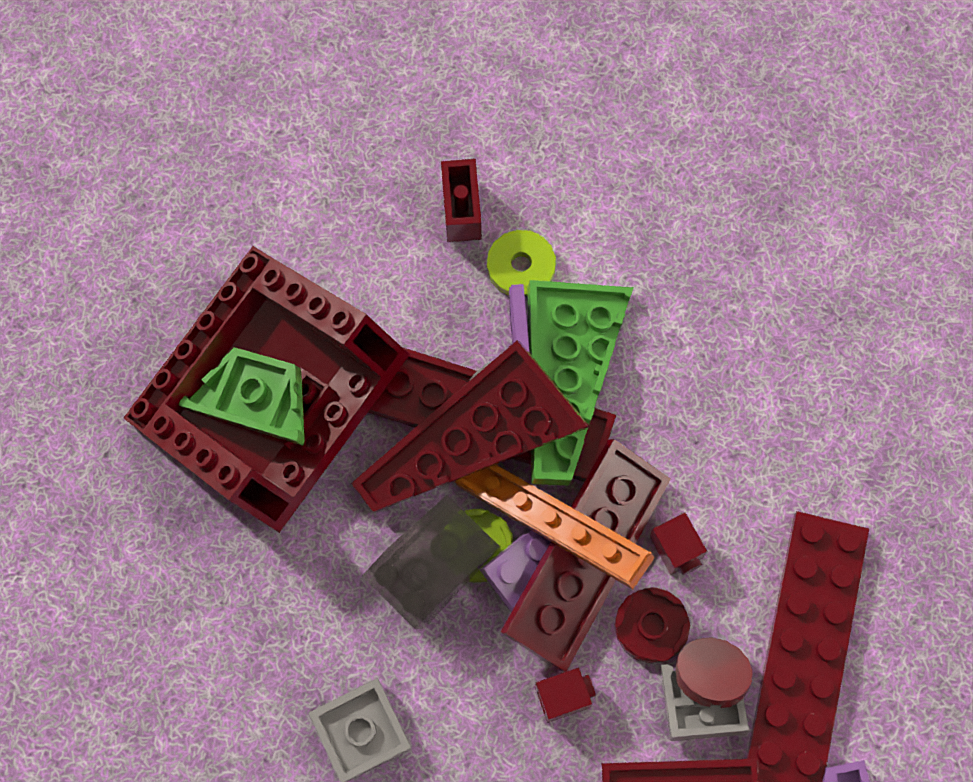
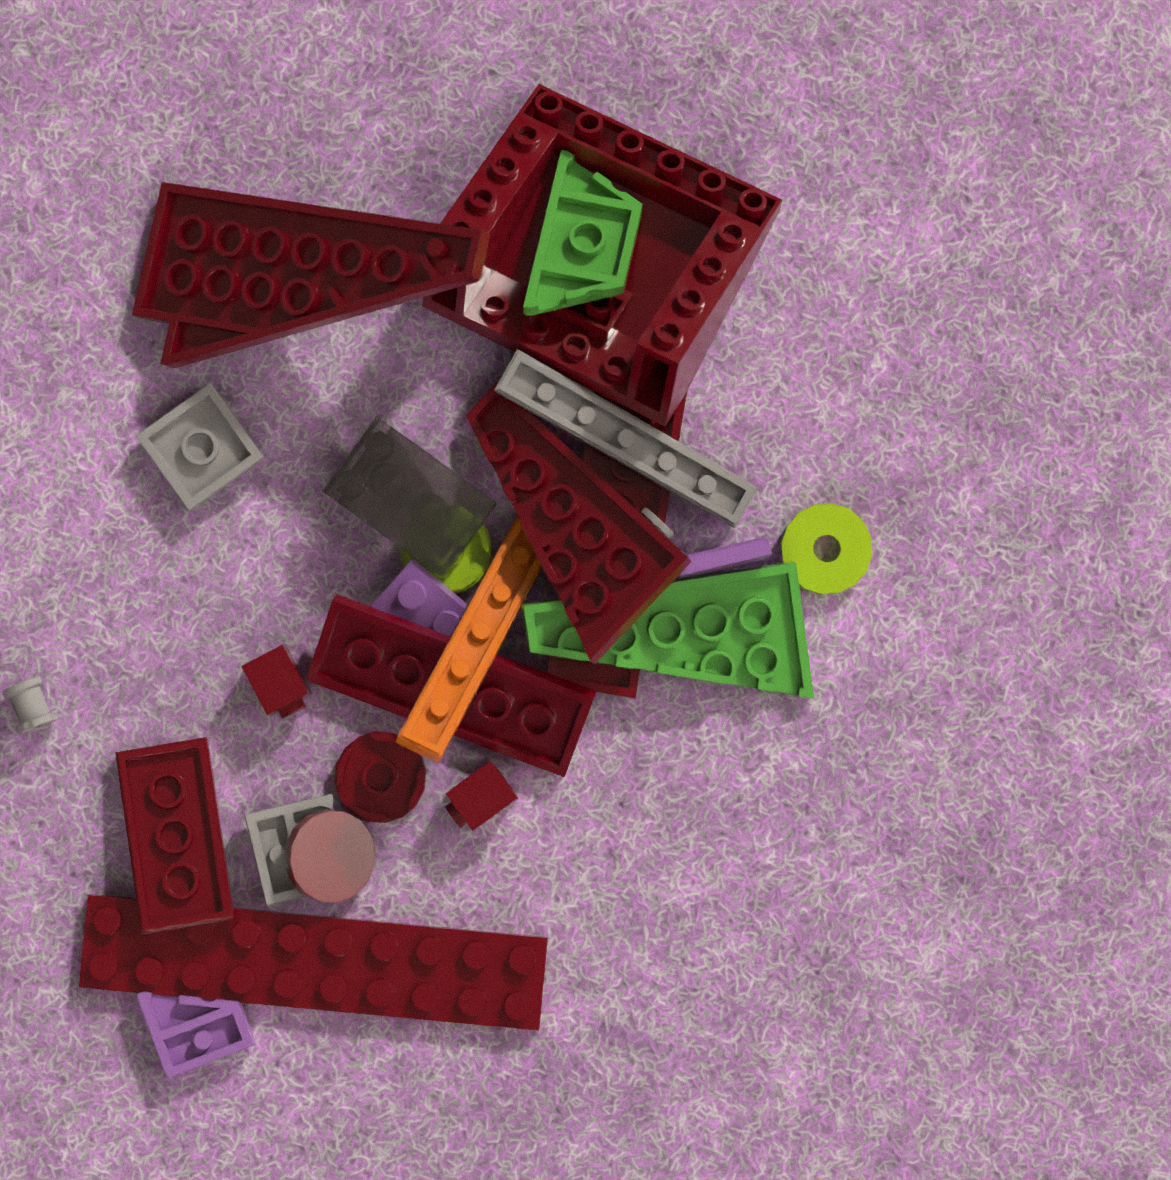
camera: 80 degrees right, 15 degrees up
dark red brick [441,158,482,242] -> none
none -> dark red wing [132,182,490,368]
none -> light grey tile [494,349,758,528]

